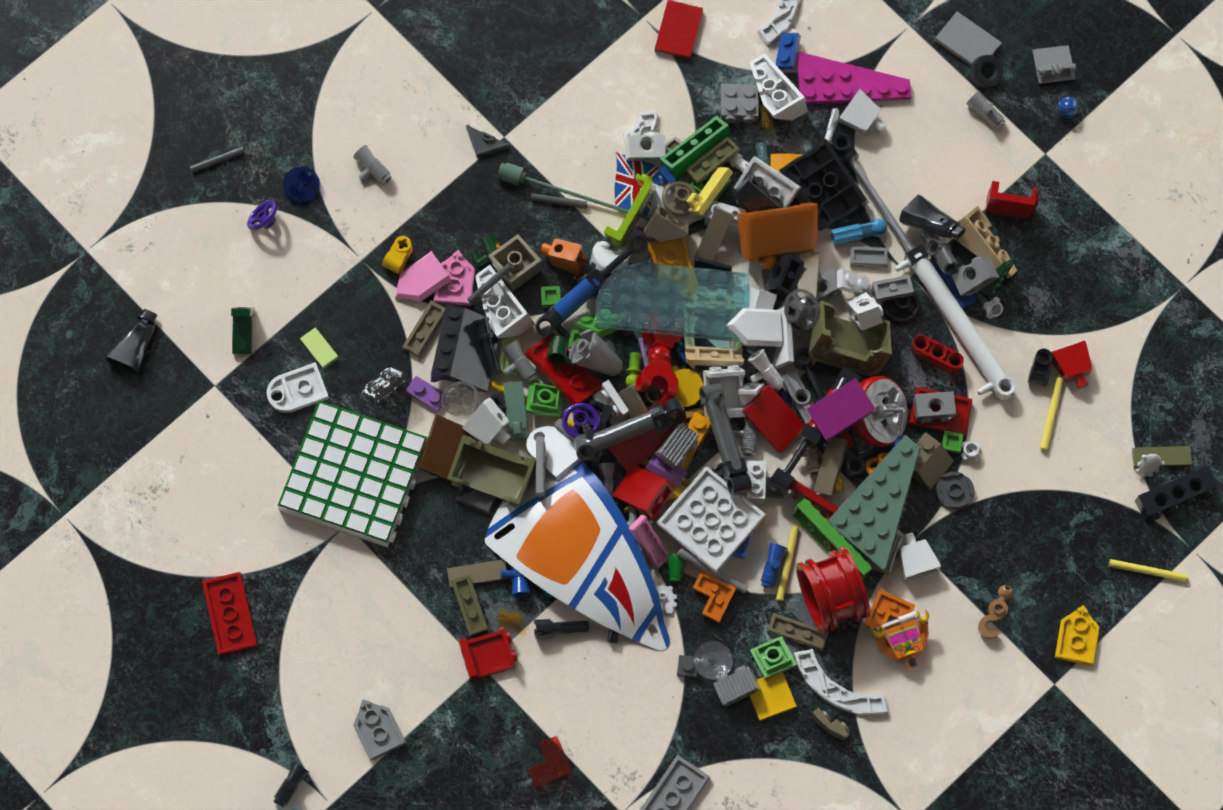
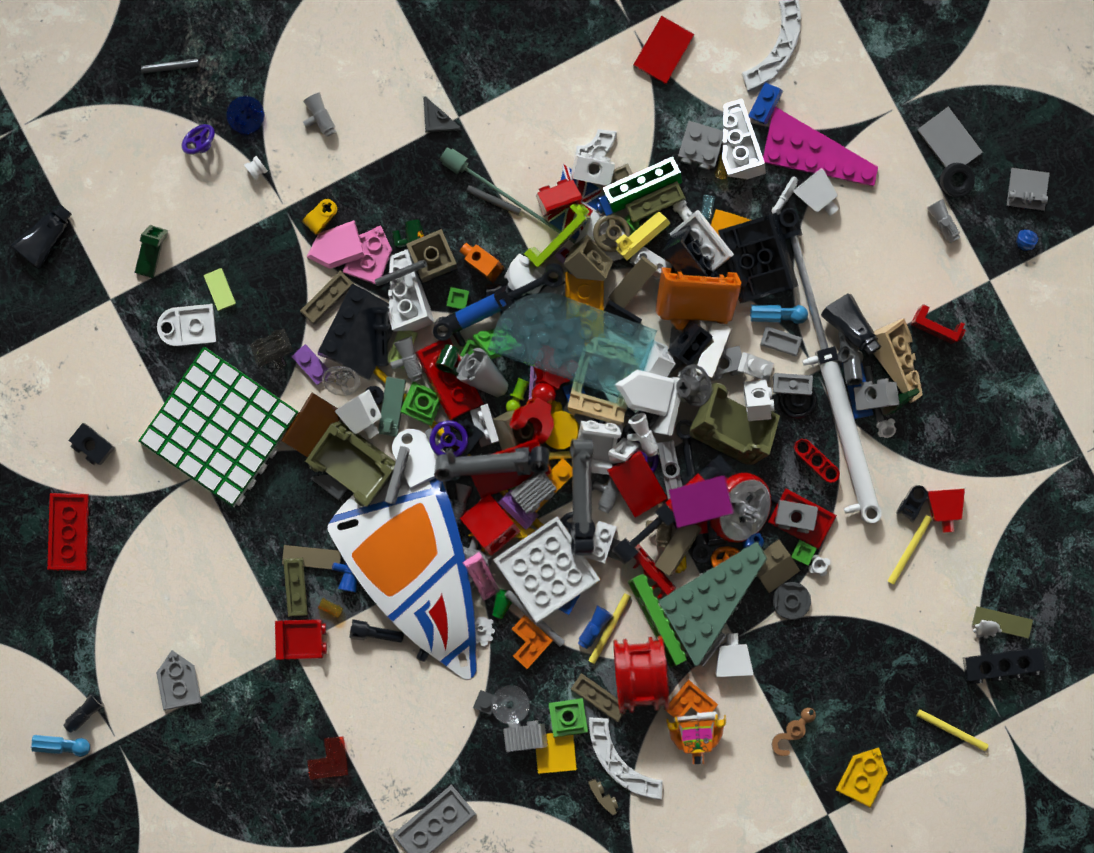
camera: 20 degrees right, 15 degrees up
none -> black brick [68,423,115,465]
none -> white wheel [244,156,267,180]
none -> slope [536,179,582,217]

